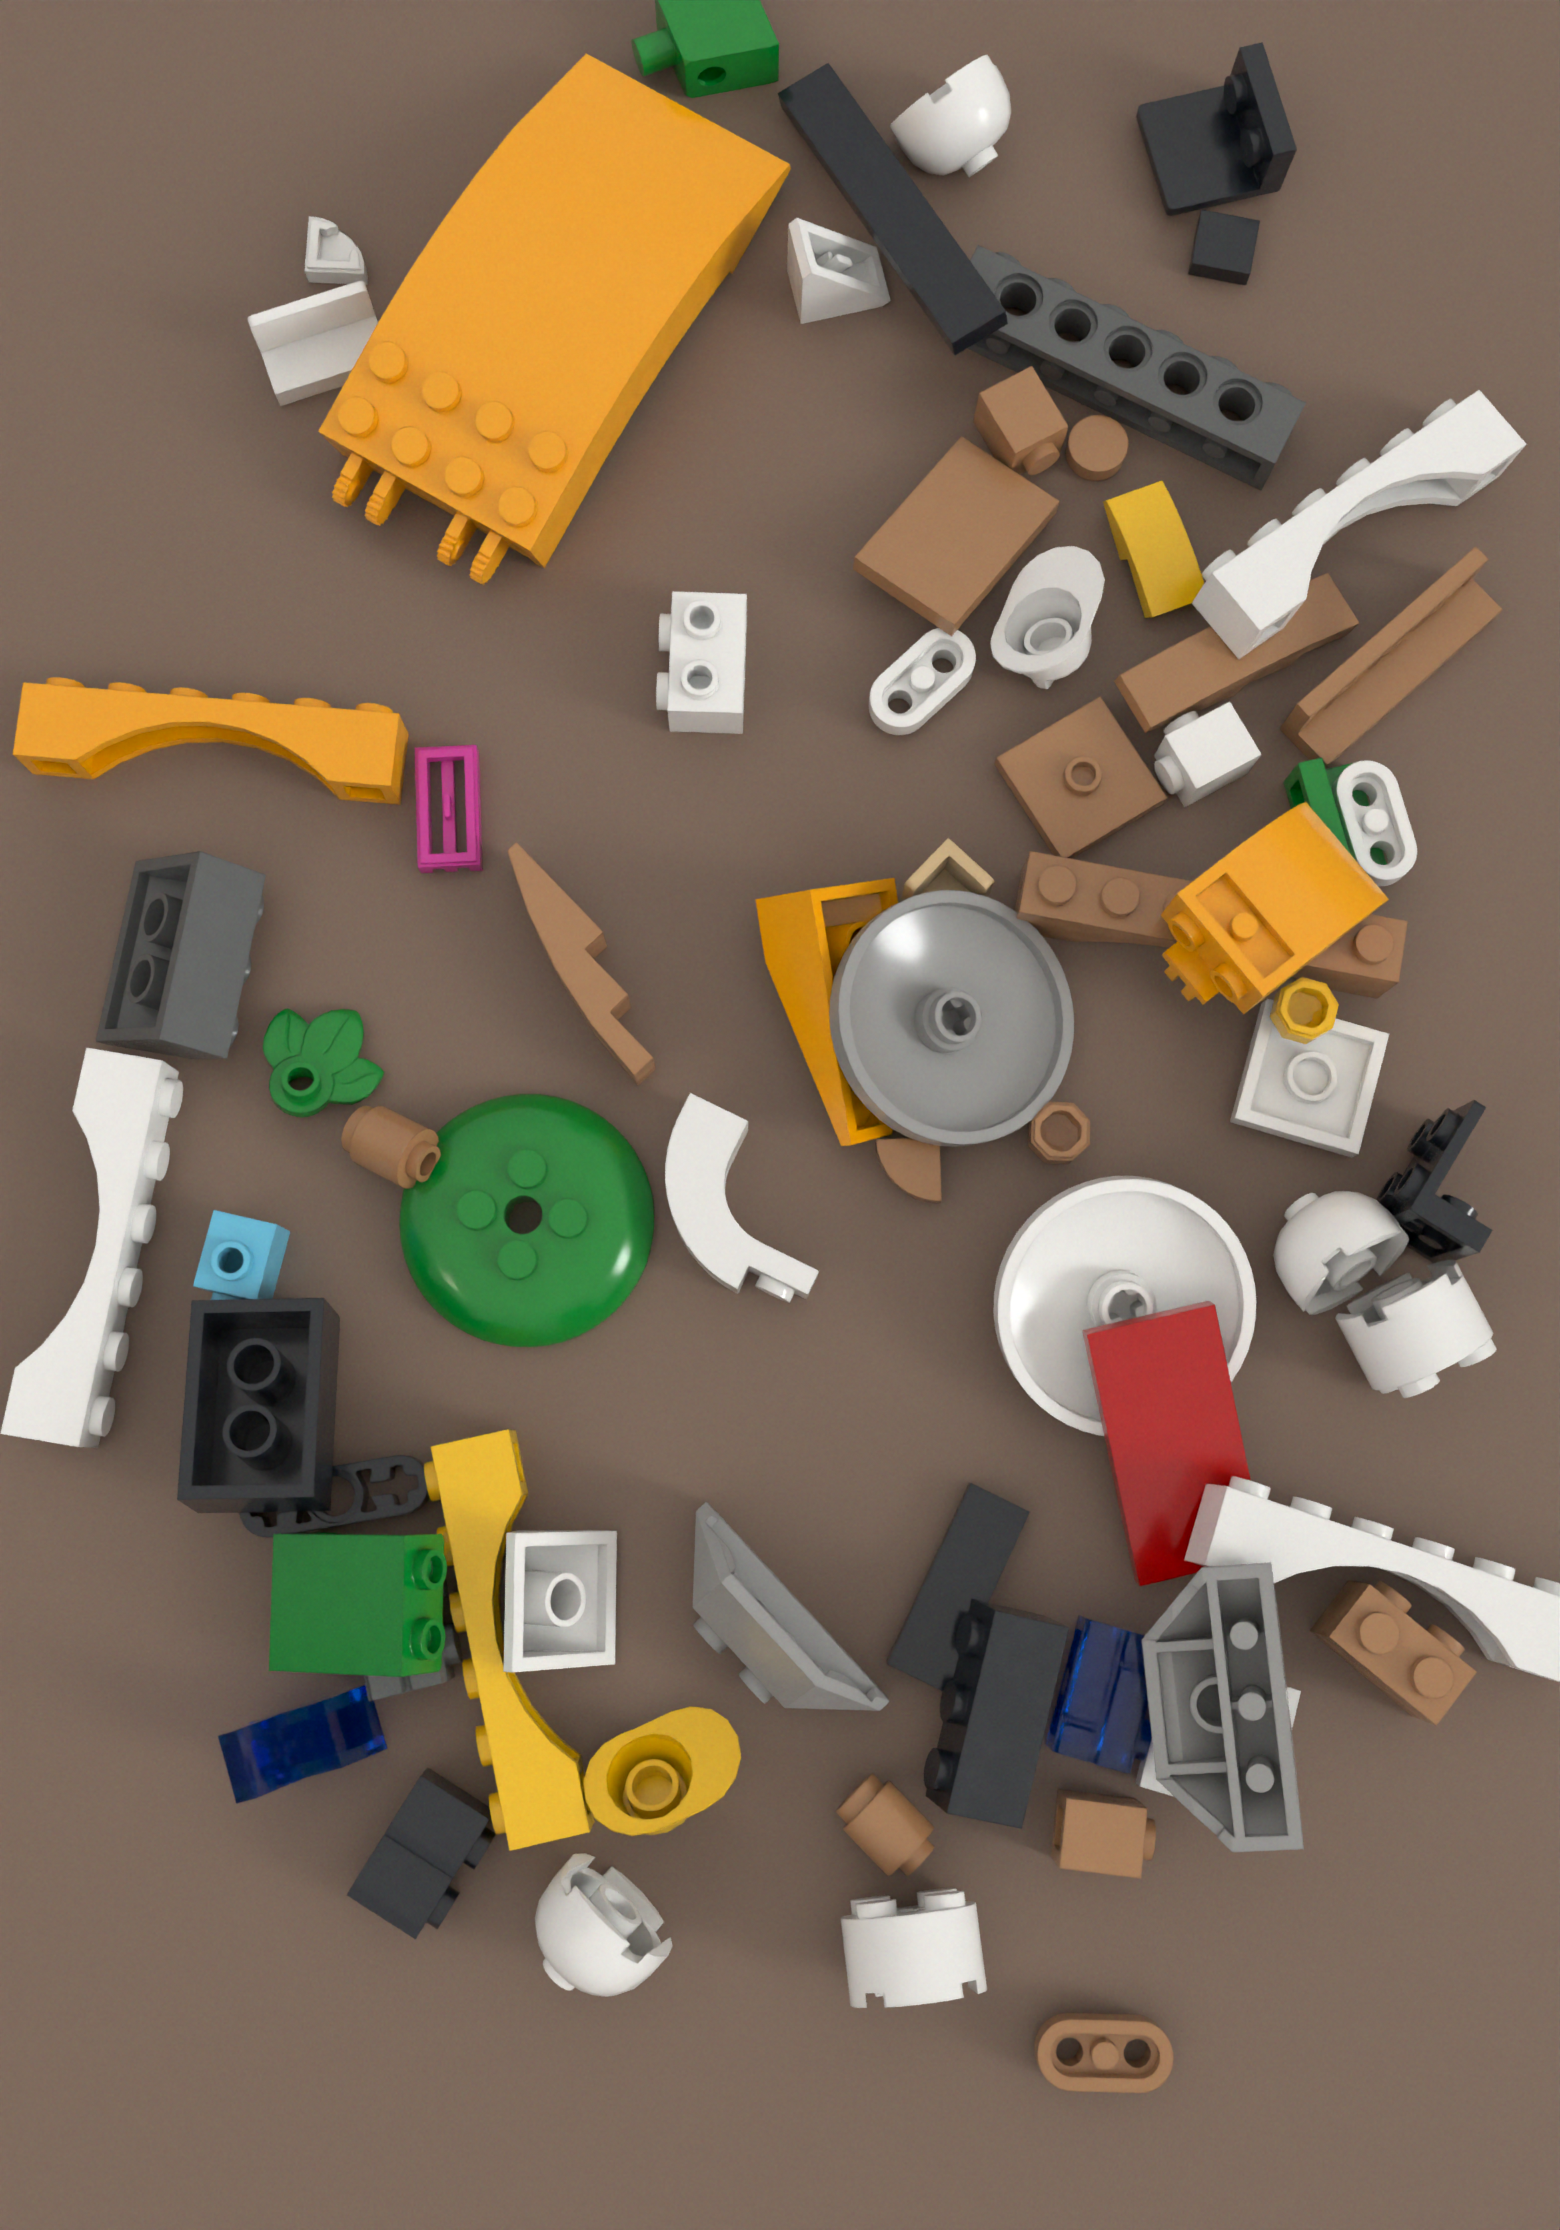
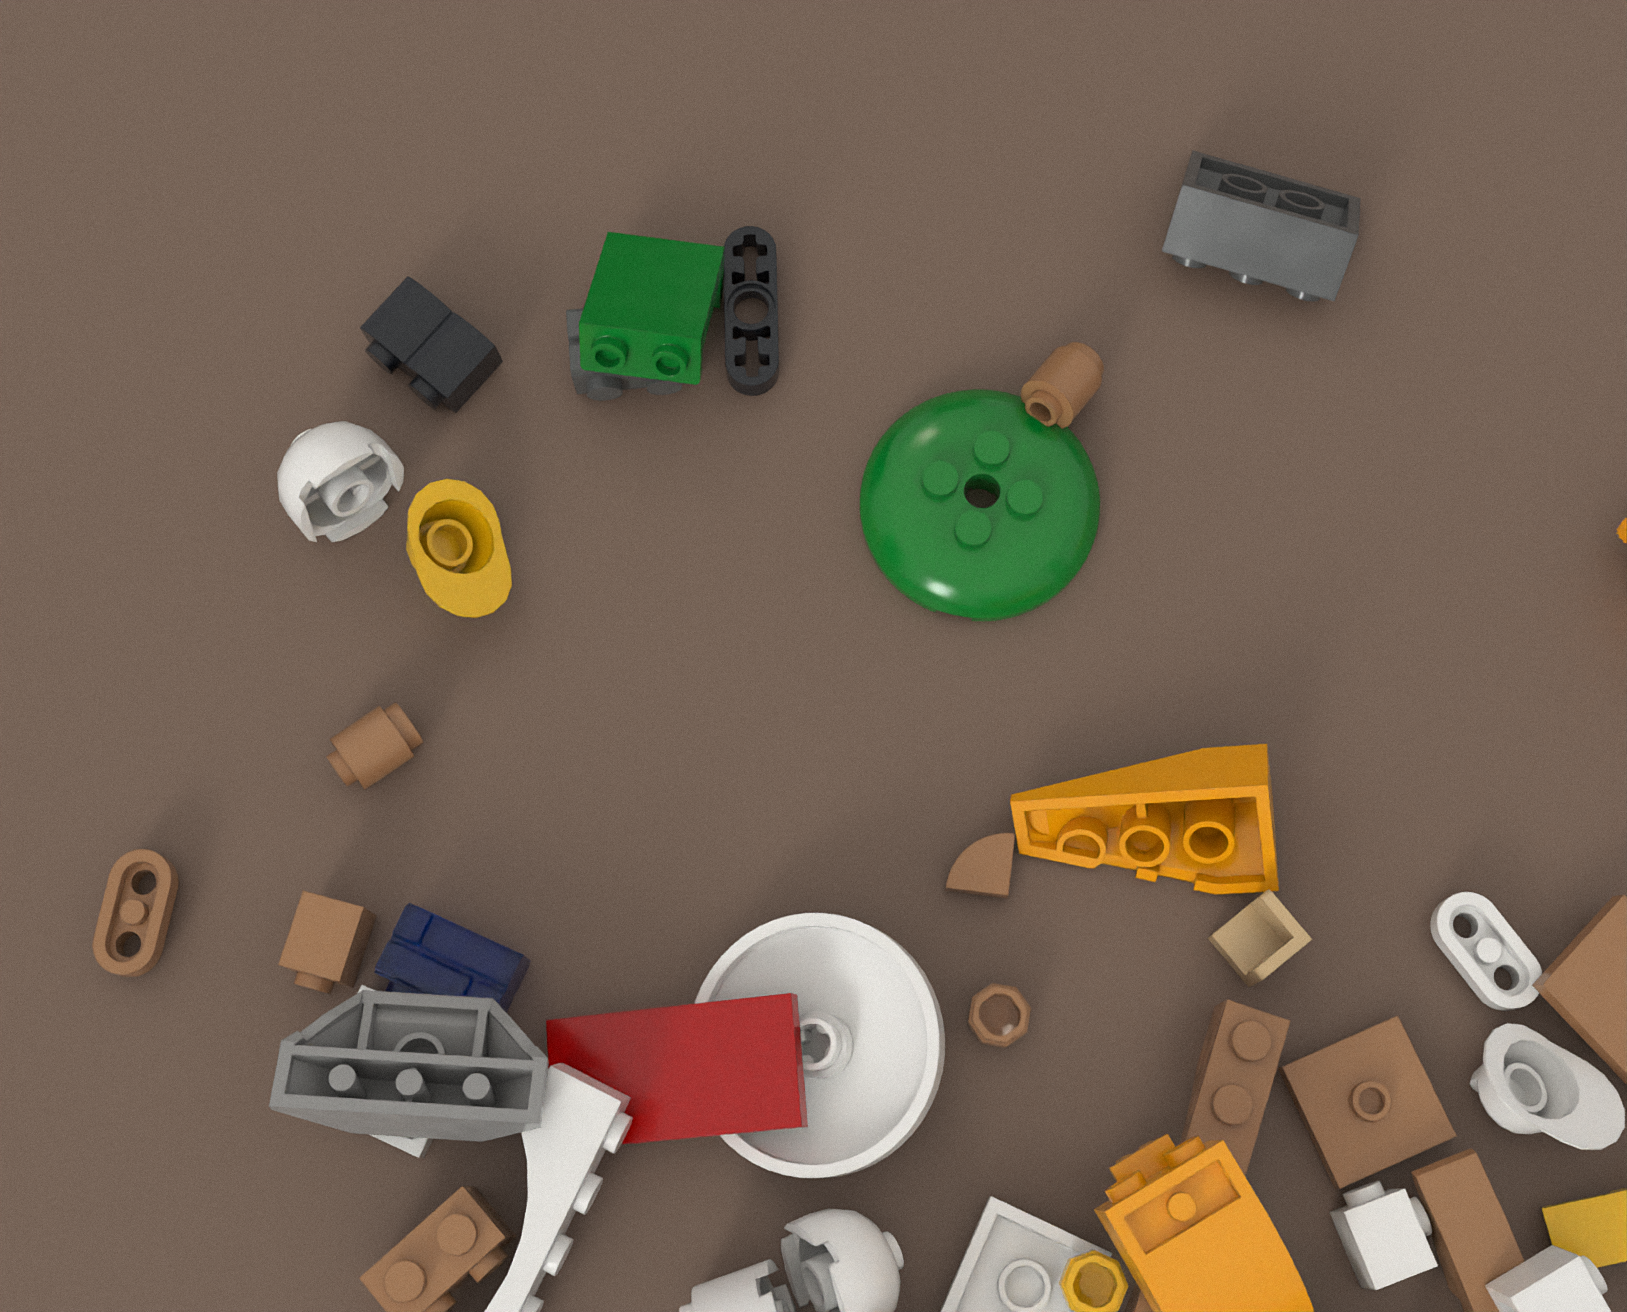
camera: 105 degrees right, 5 degrees down
white arch [0,1048,183,1448] -> none
light orange arch [13,677,409,805] -> none
black brick [177,1298,340,1513] -> none
medium azure brick [193,1210,290,1300] -> none
clear blue brick [218,1685,388,1804] -> none
green plate [263,1008,384,1118] -> none
dark pink tile [415,745,483,873] -> none
yellow arch [424,1429,595,1851] -> none
white slope [503,1530,617,1673] -> none
medium nougat slope [507,842,656,1086] -> none
white brick [656,591,747,734] -> none
white arch [665,1093,819,1303] -> none
light grey wedge [693,1501,889,1711] -> none
light grey dish [829,890,1074,1147] -> none
white brick [841,1888,987,2008] -> none
black tile [886,1483,1030,1691] -> none
black brick [924,1599,1069,1829] -> none

